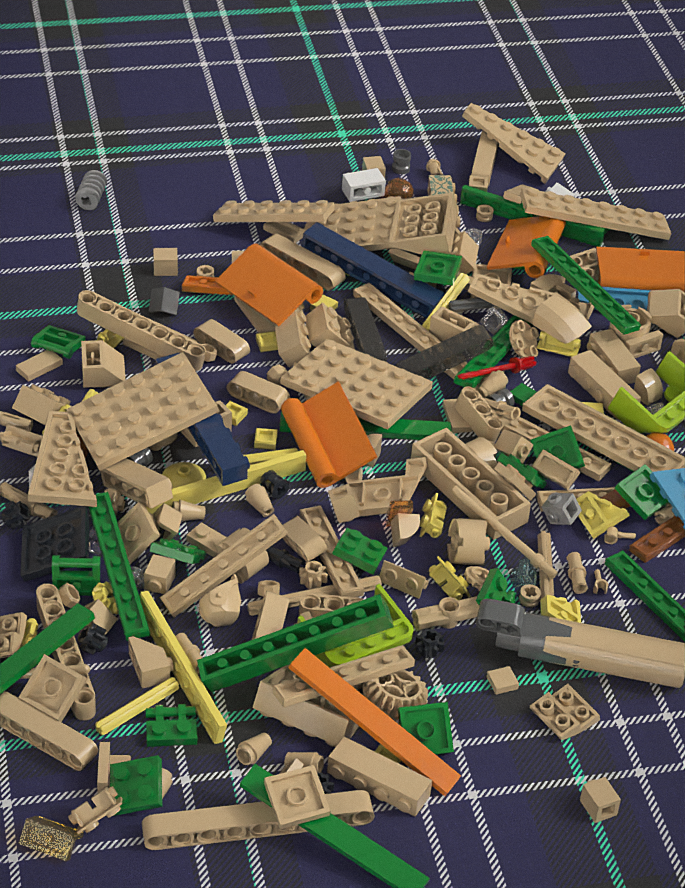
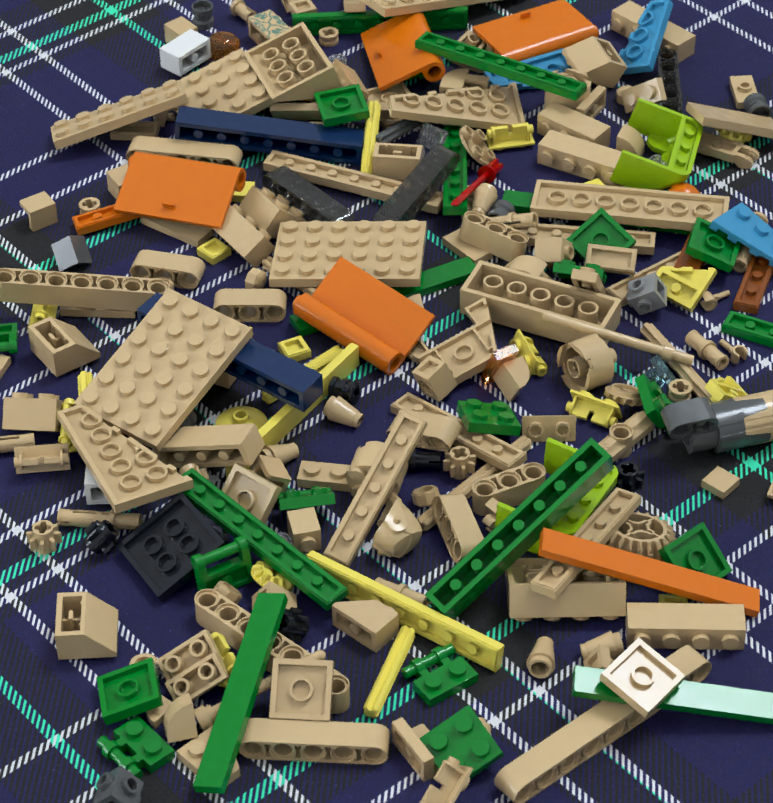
camera: 25 degrees left, 0 degrees up
tan slope [533,292,592,344] -> none

